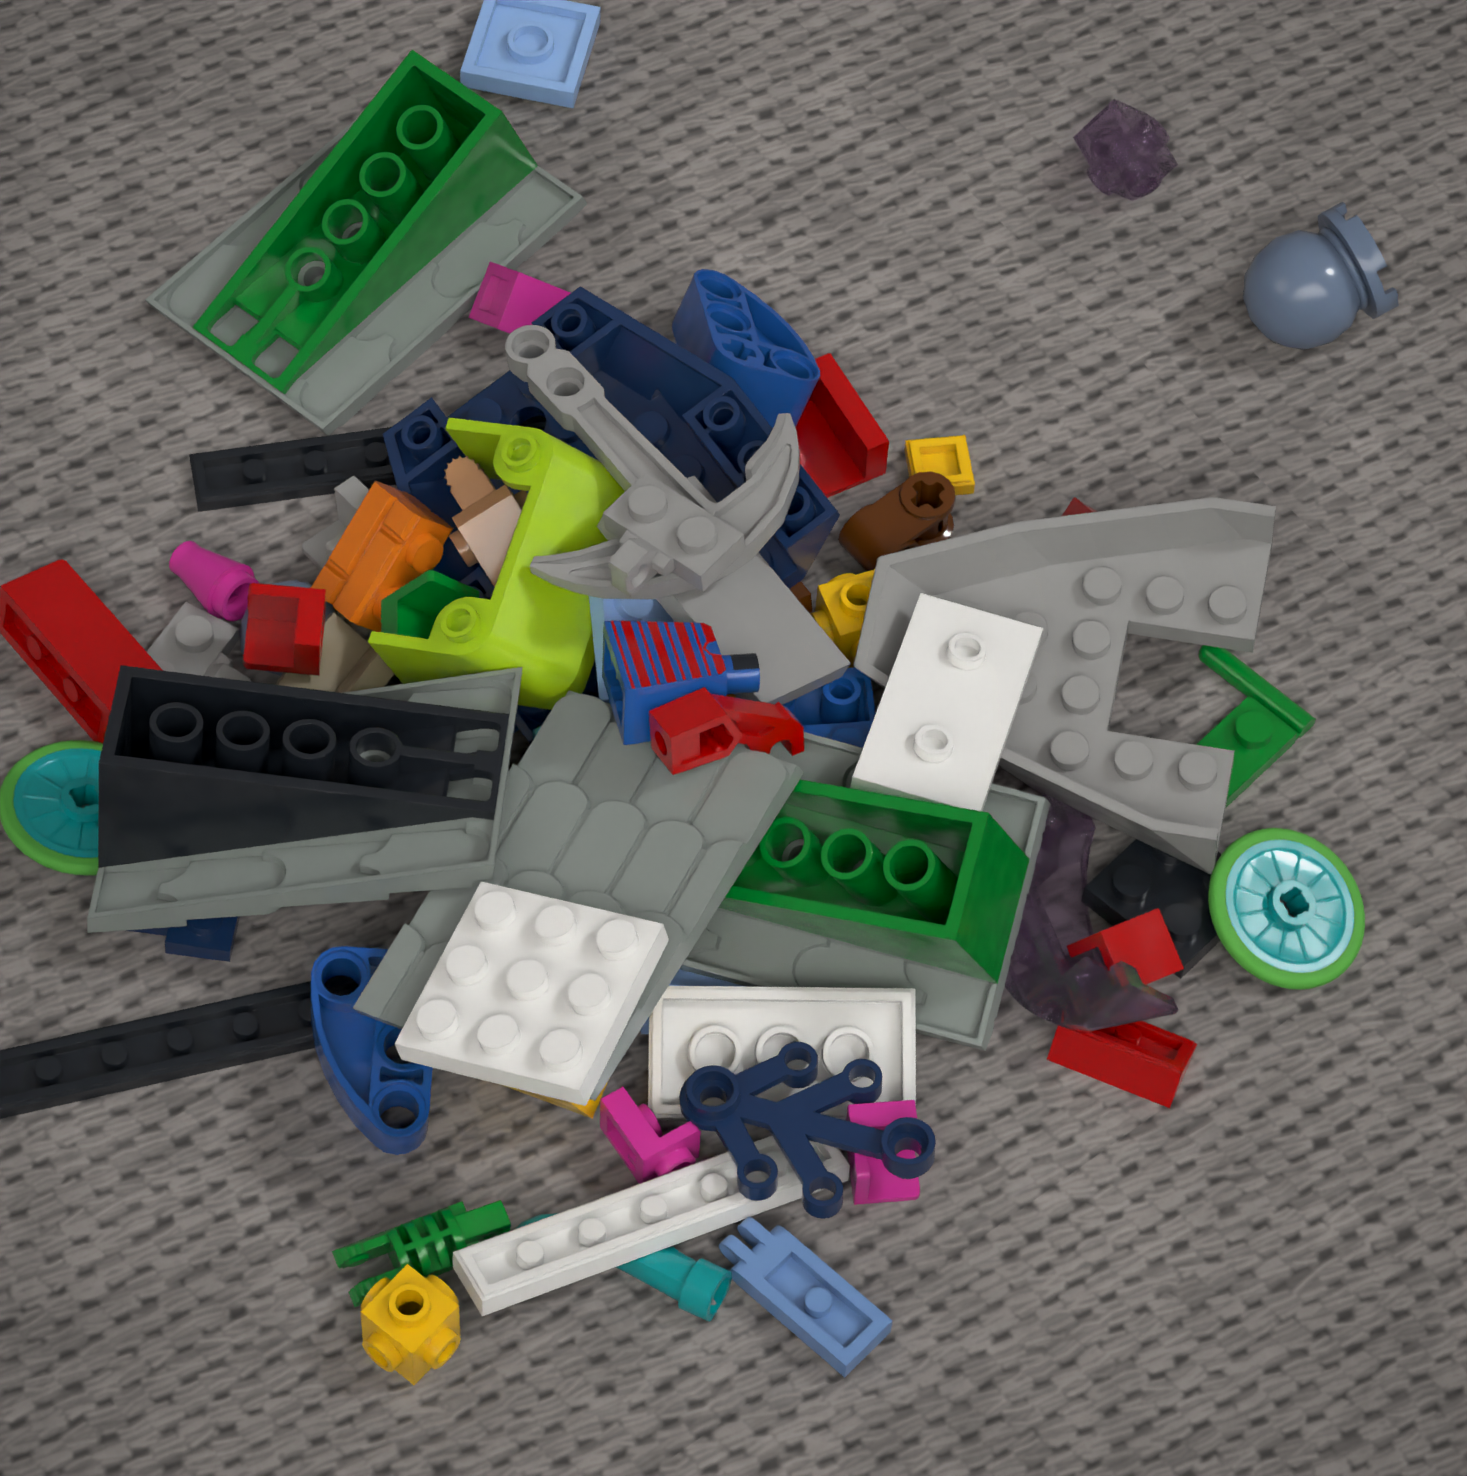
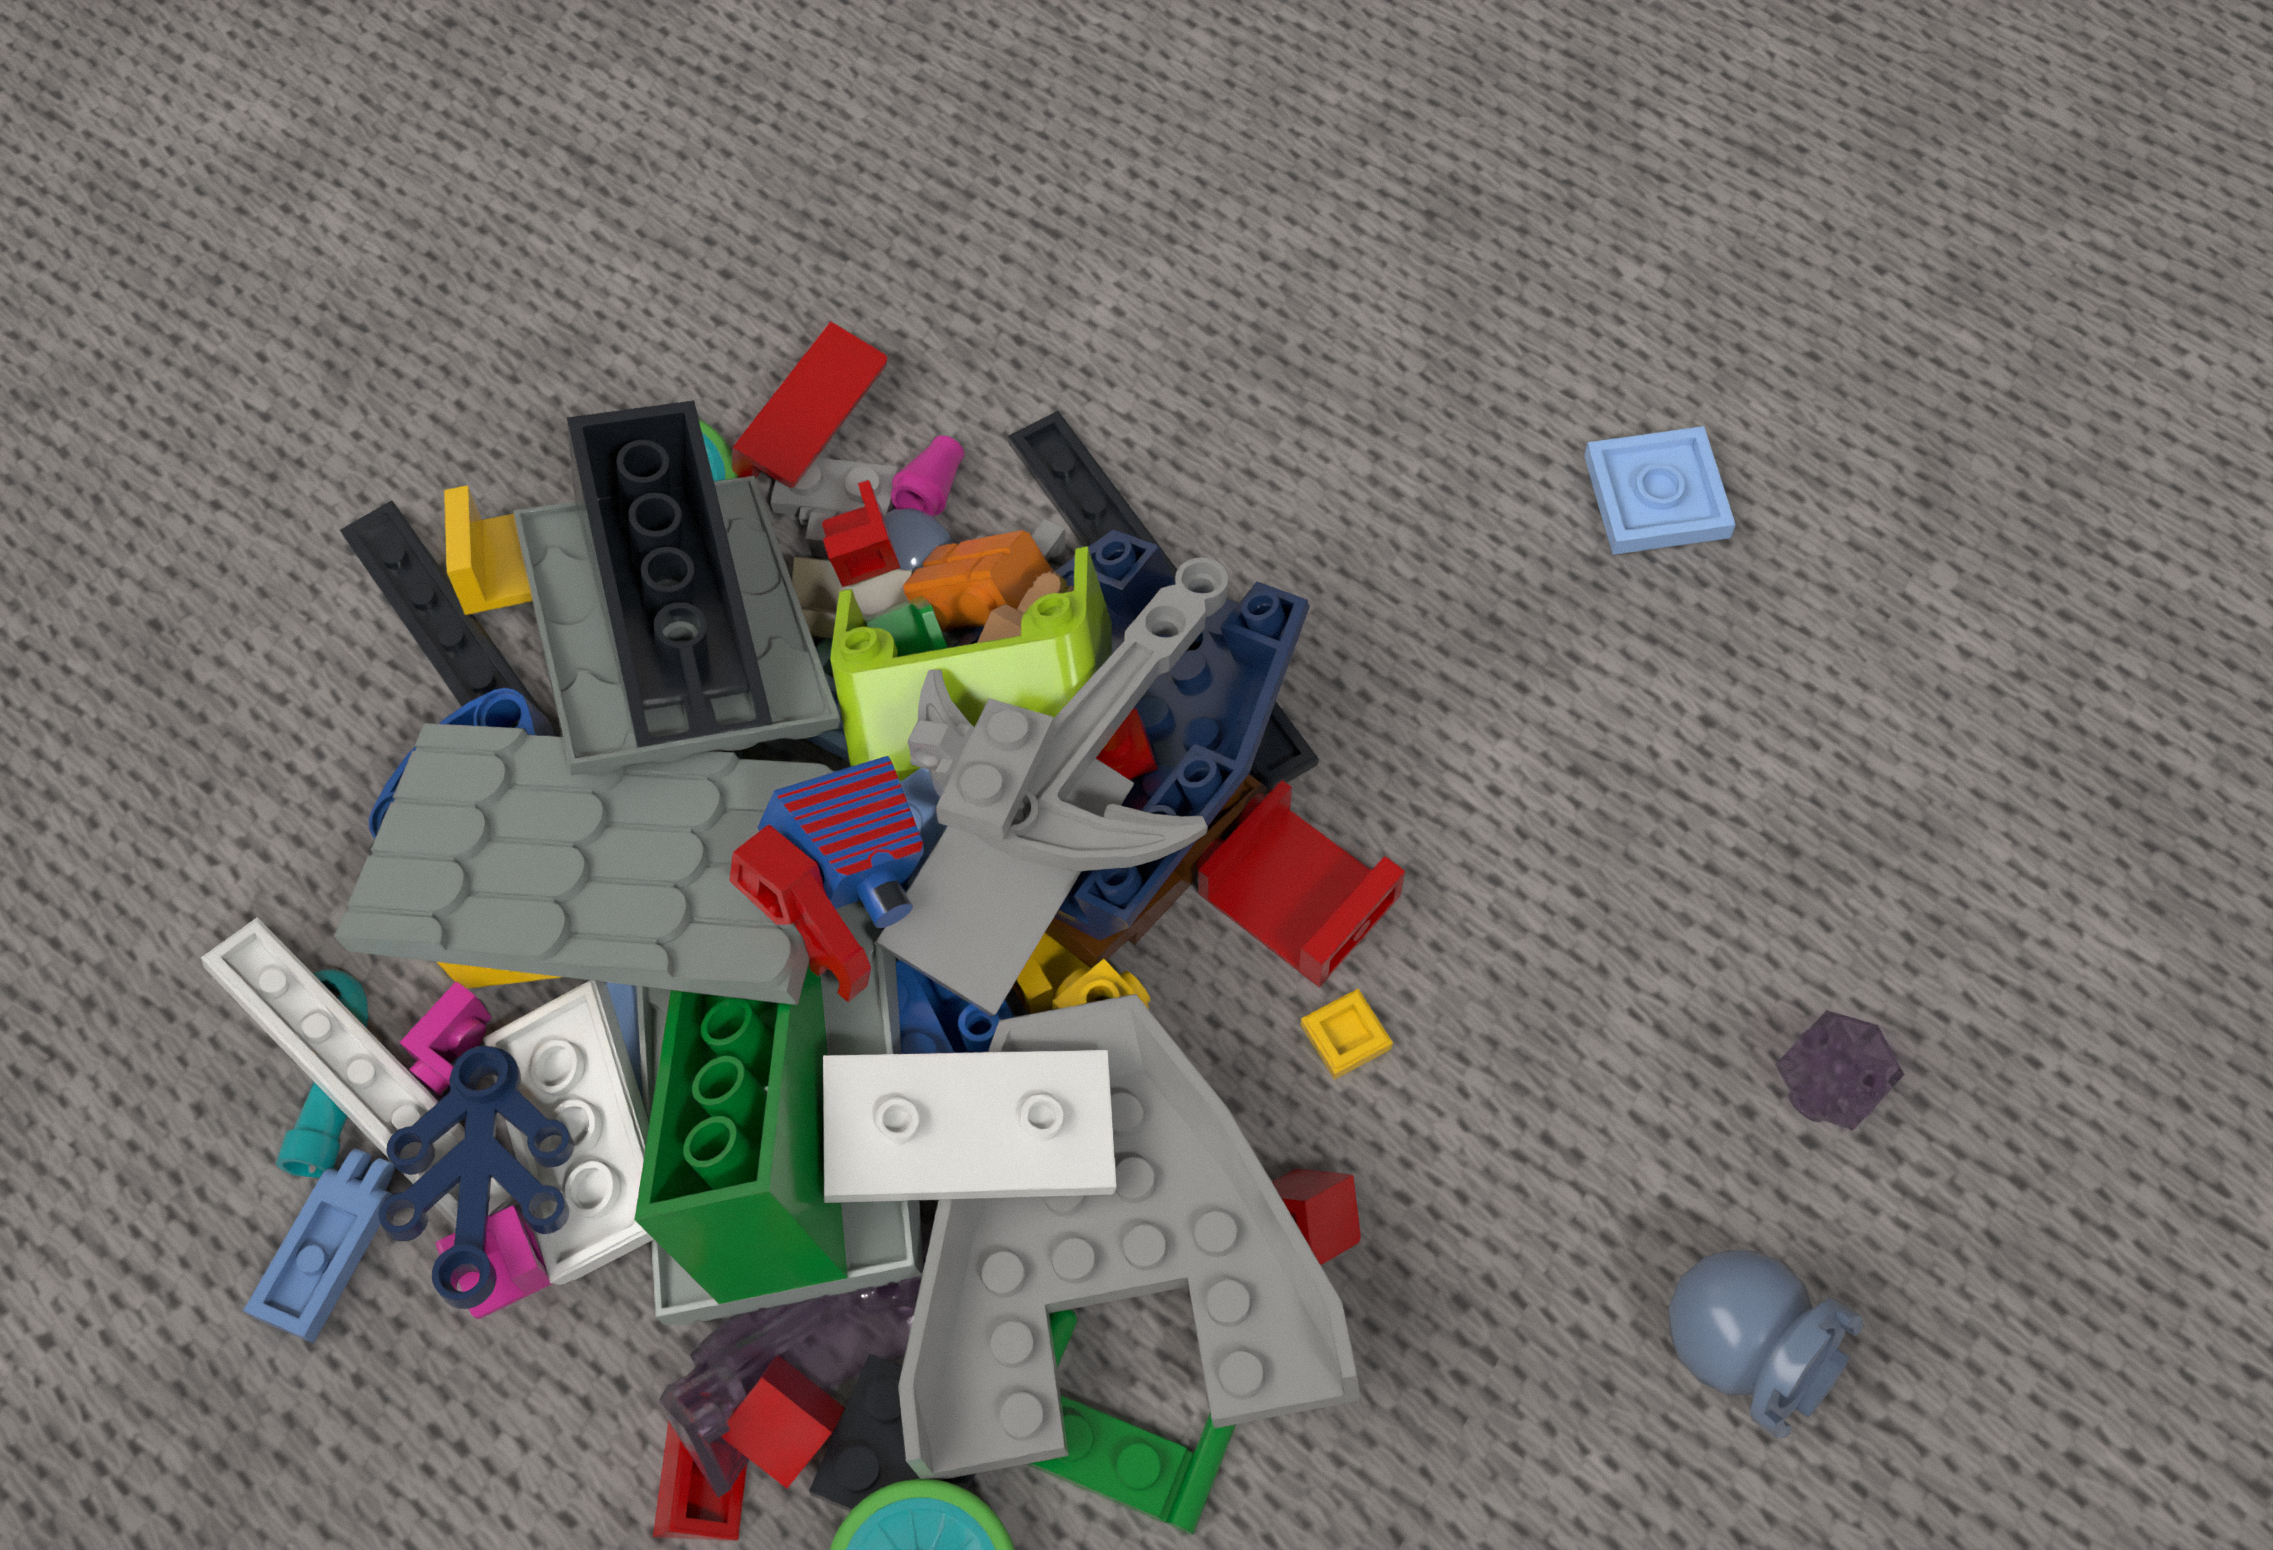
camera: 75 degrees right, 5 degrees up
piece [145,50,587,435] -> none
green hinge [332,1200,511,1307] -> none
yellow brick [360,1264,461,1385] -> none
white plate [395,882,669,1106] -> none
dark pink panel [468,261,570,334] -> none
blue beam [672,269,820,428] -> none
reddish brown piece [838,471,956,571] -> none
none -> yellow panel [444,485,532,615]

